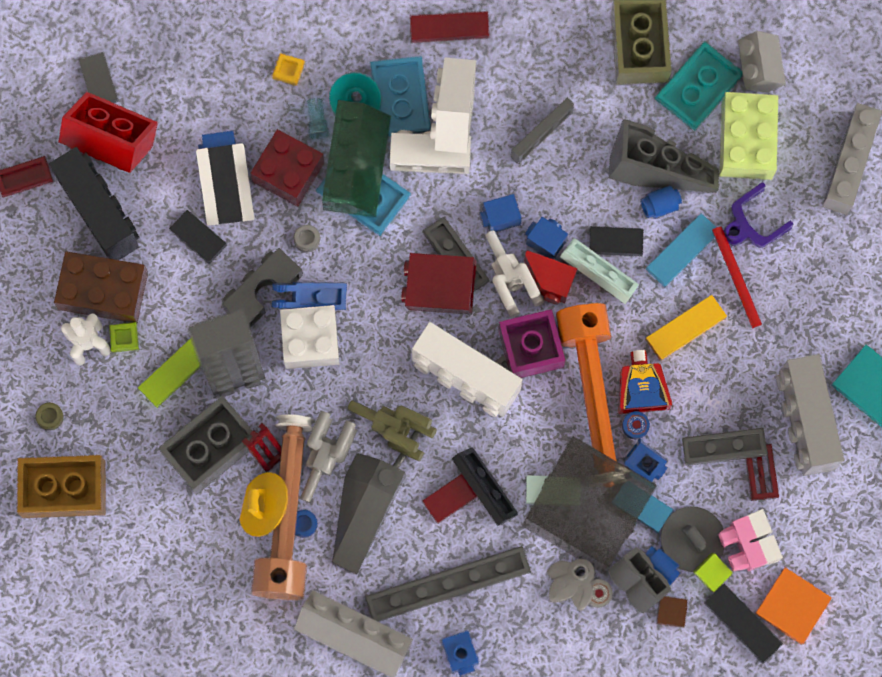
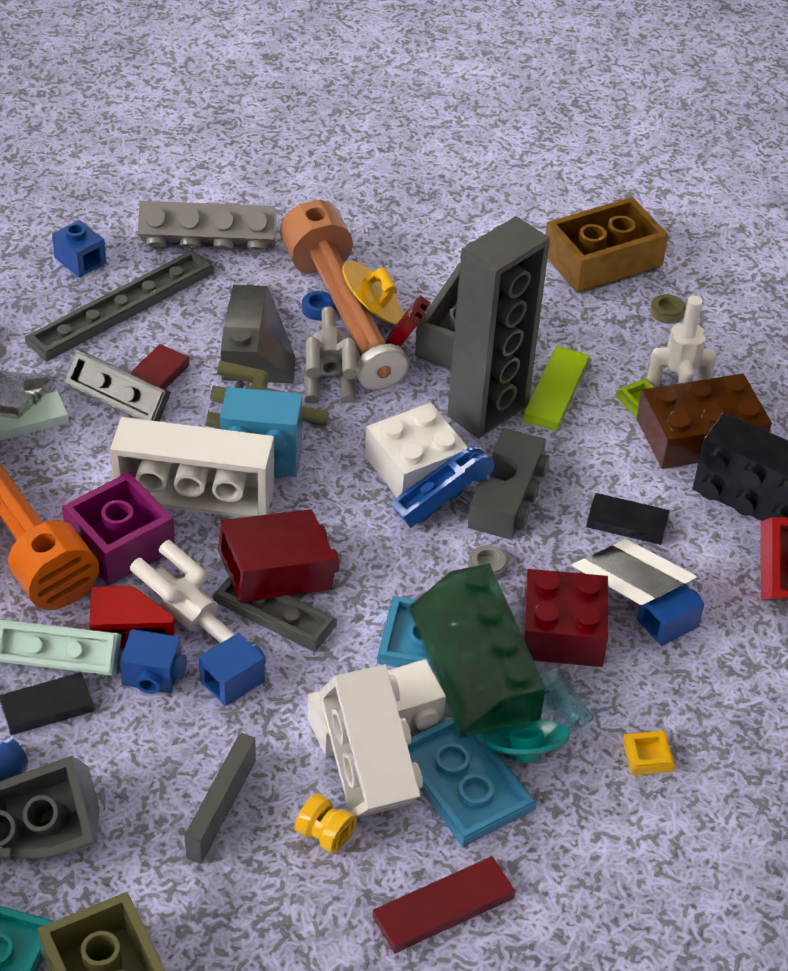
camera: 155 degrees right, 30 degrees down
none -> dark azure brick [220,387,302,478]
none -> yellow wheel [295,793,357,855]

